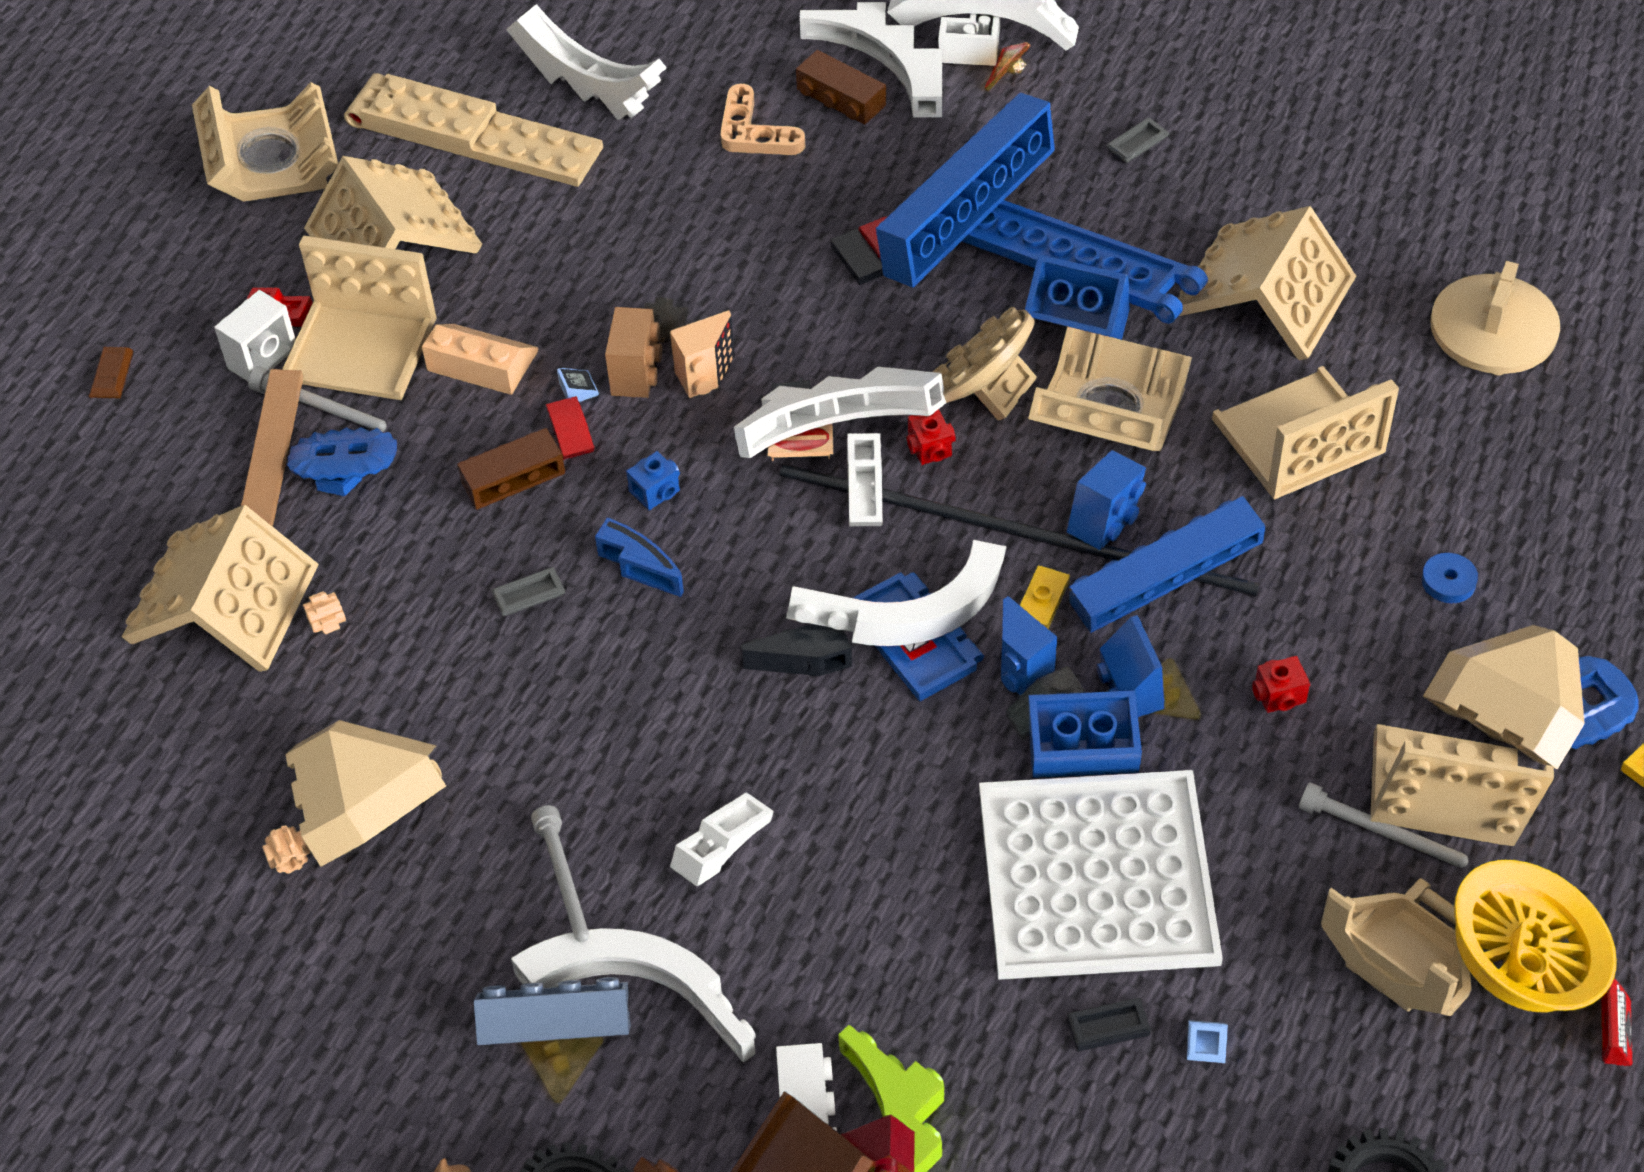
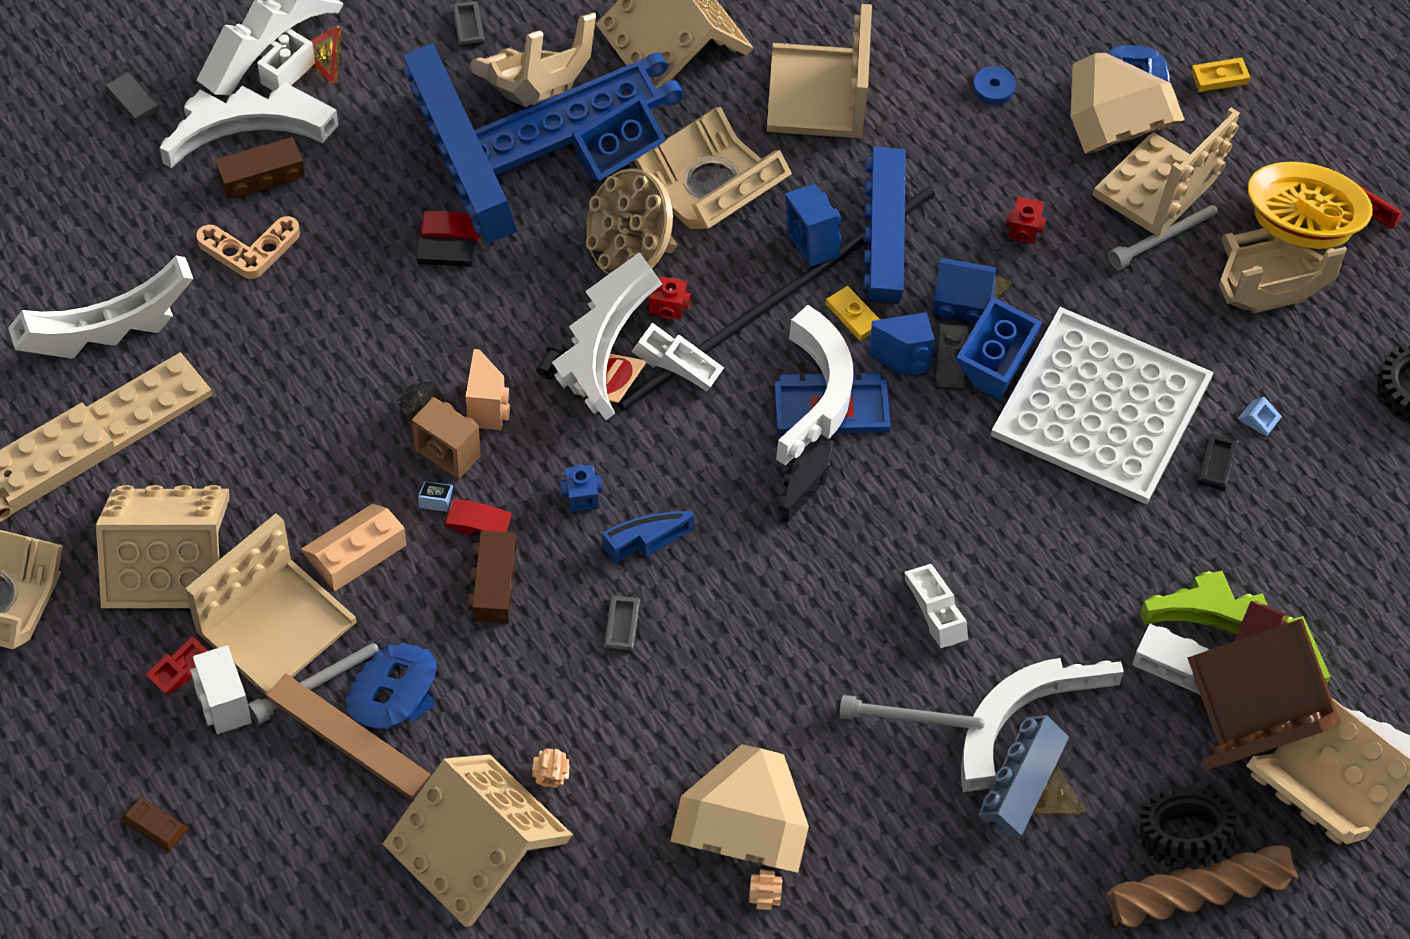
camera: 65 degrees left, 5 degrees up
none -> tan piece [470,13,596,107]

